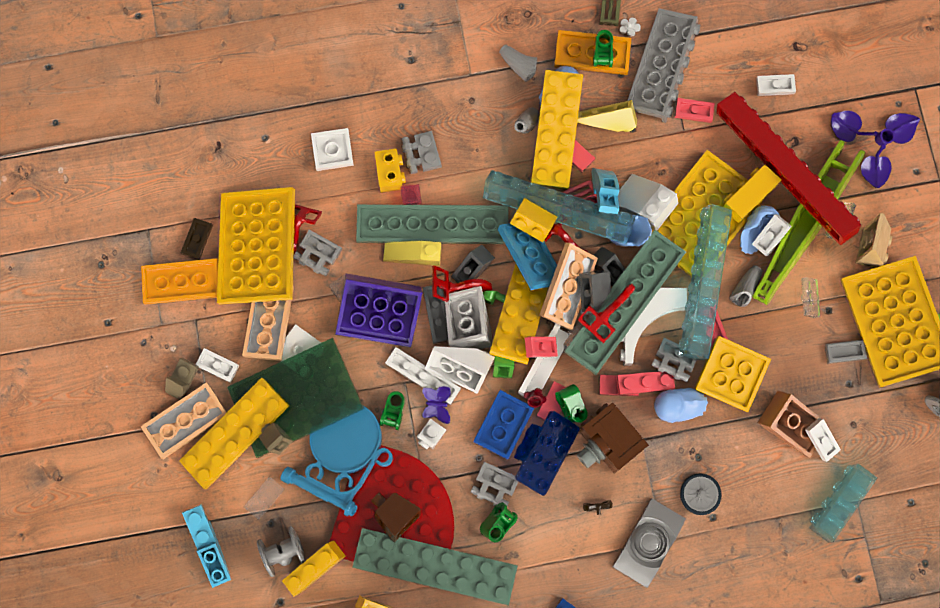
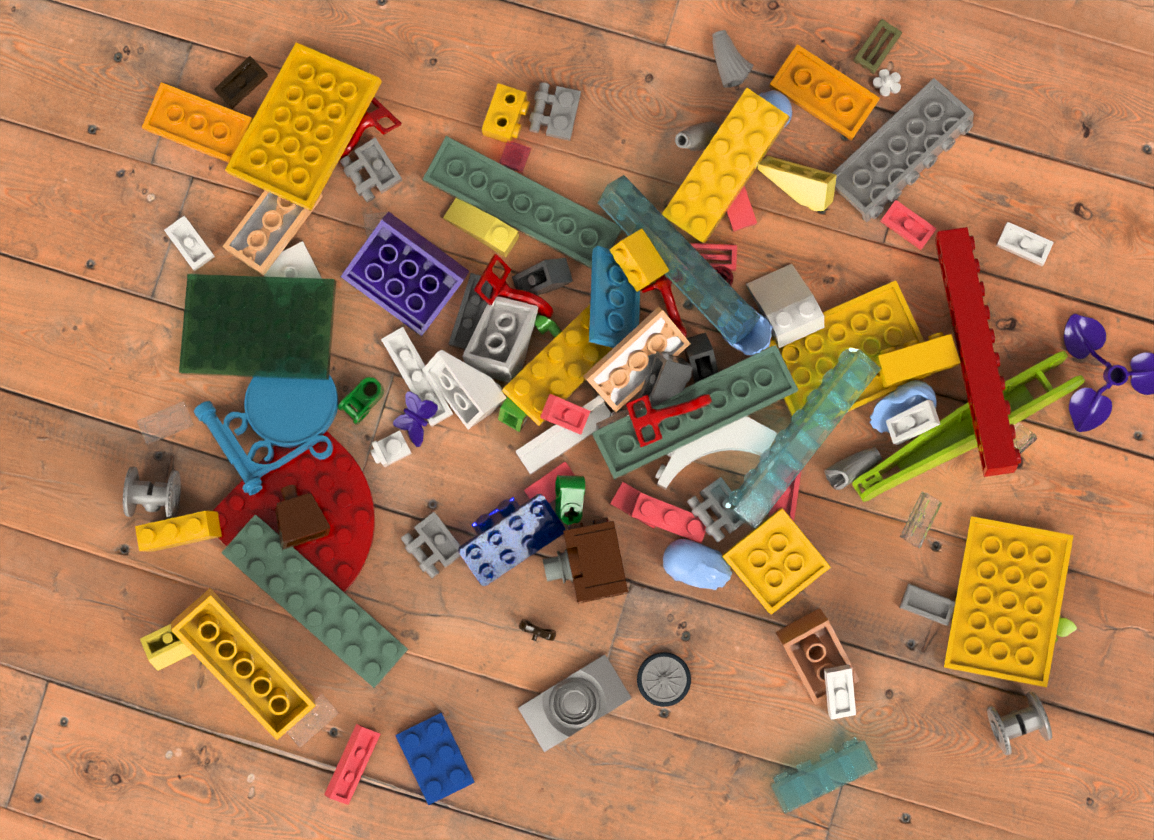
camera: 35 degrees right, 5 degrees up
piece [141,382,227,459] -> none
dark tan slope [165,358,199,400] -> none
yellow plate [179,378,289,489] -> none
medium azure slope [182,504,231,588] -> none
dark tan slope [258,423,293,455] -> none
white plate [311,128,354,171] -> none
blue plate [473,390,534,460] -> none
green piece [480,502,518,542] -> none
dark red plate [524,388,547,408] -> none
medium azure slope [591,168,620,214] -> none
green piece [593,30,613,68] -> none
tan slope [856,213,892,268] -> none

